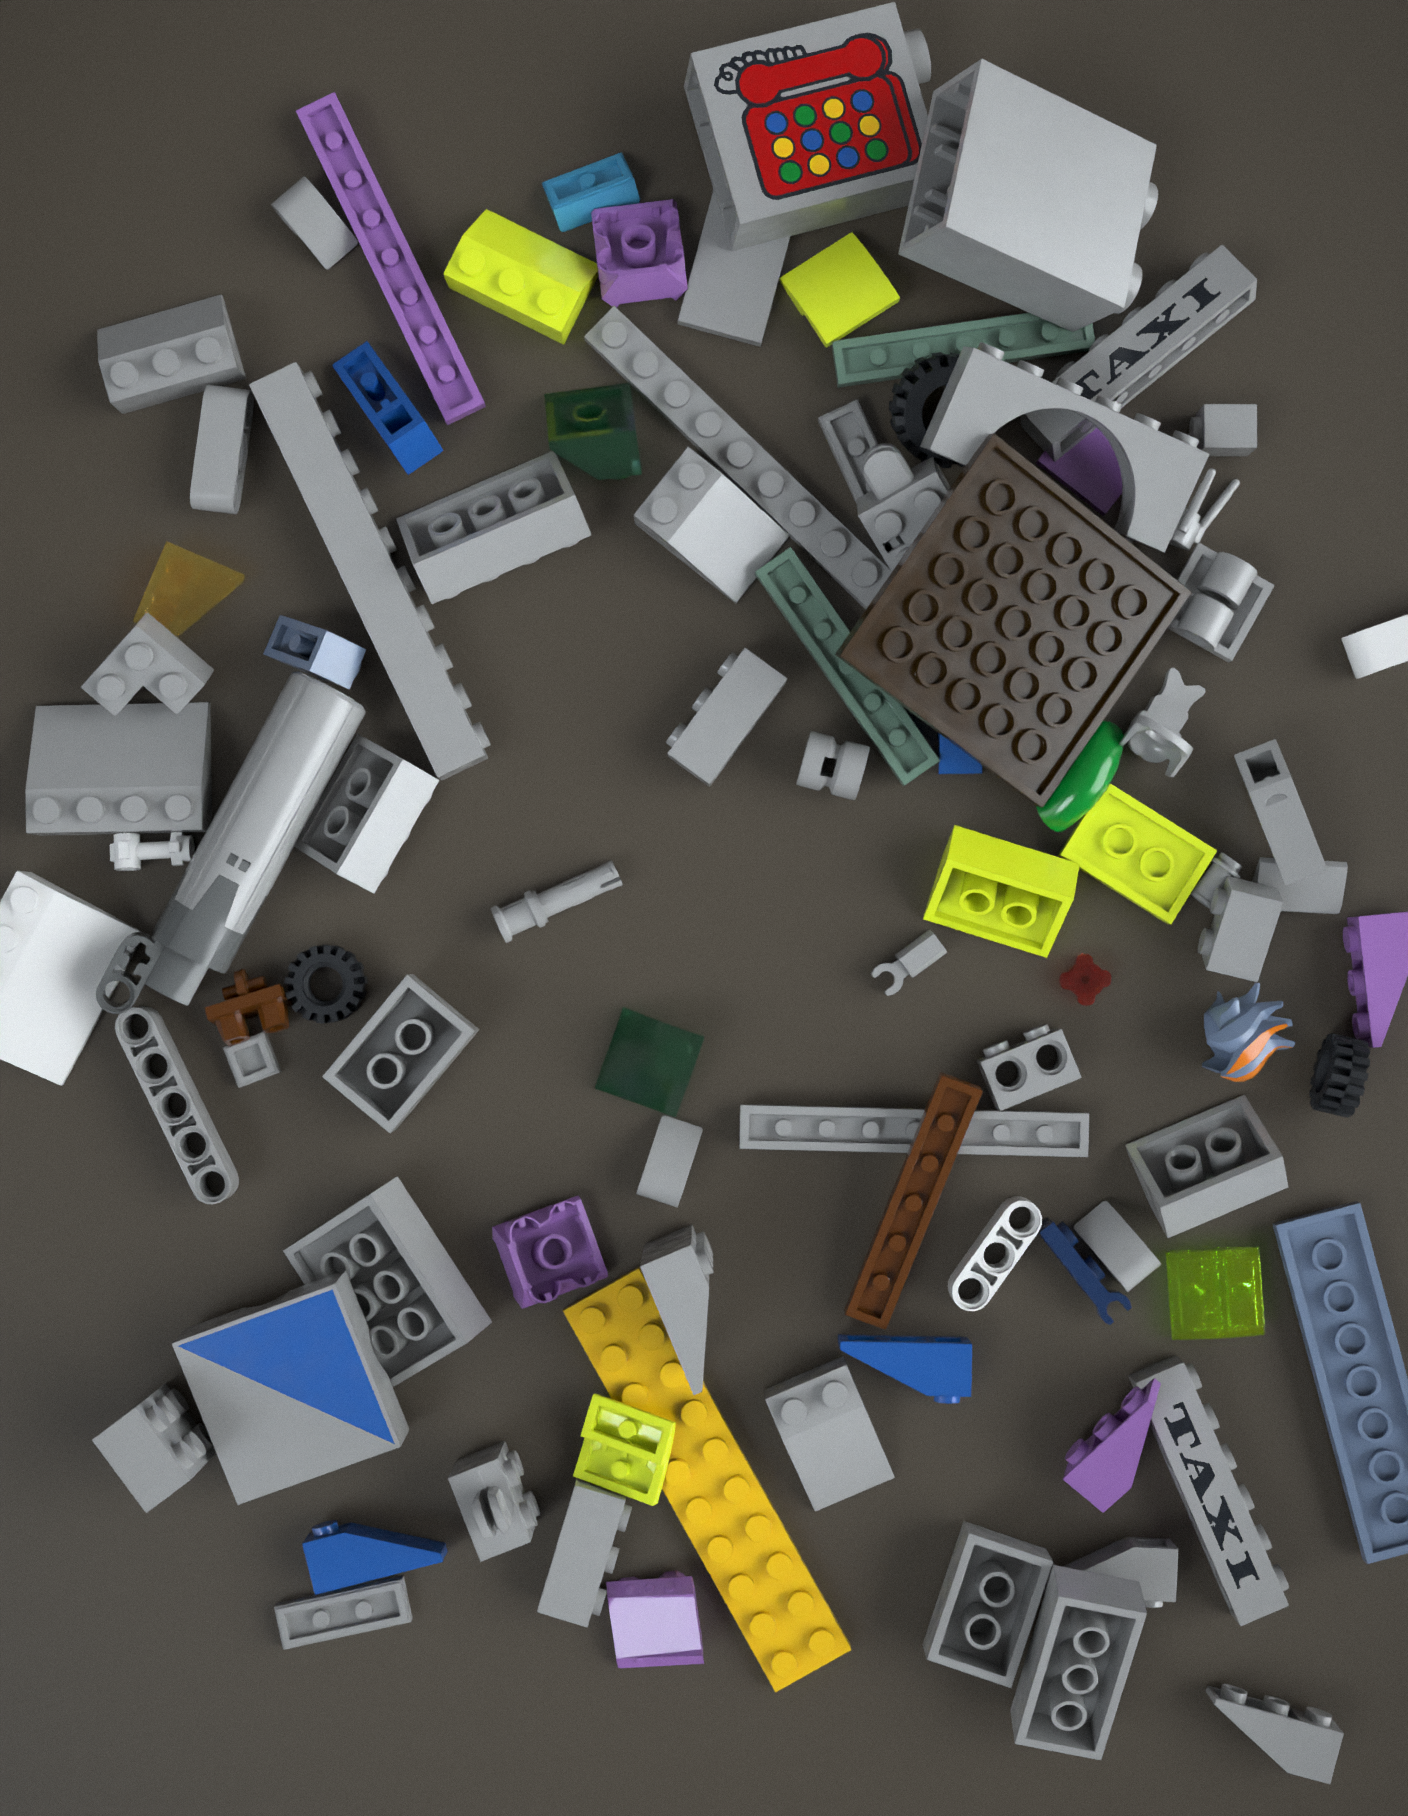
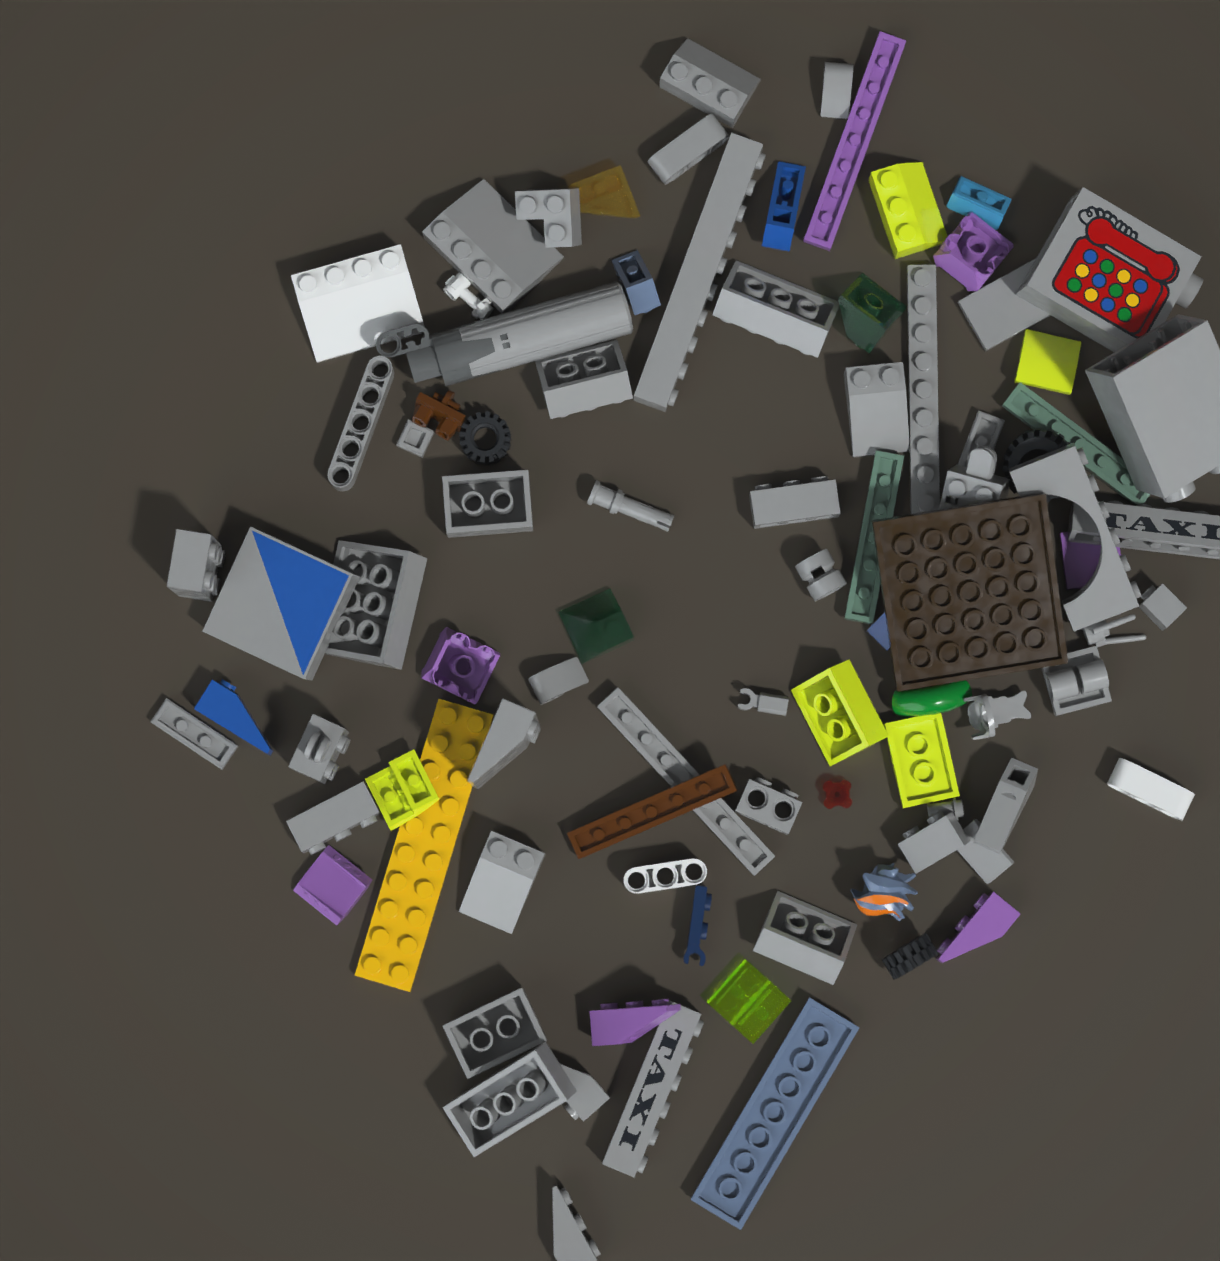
camera: 45 degrees right, 5 degrees down
blue slope [838,1334,972,1404] -> none
light grey panel [1074,1201,1161,1292] -> none

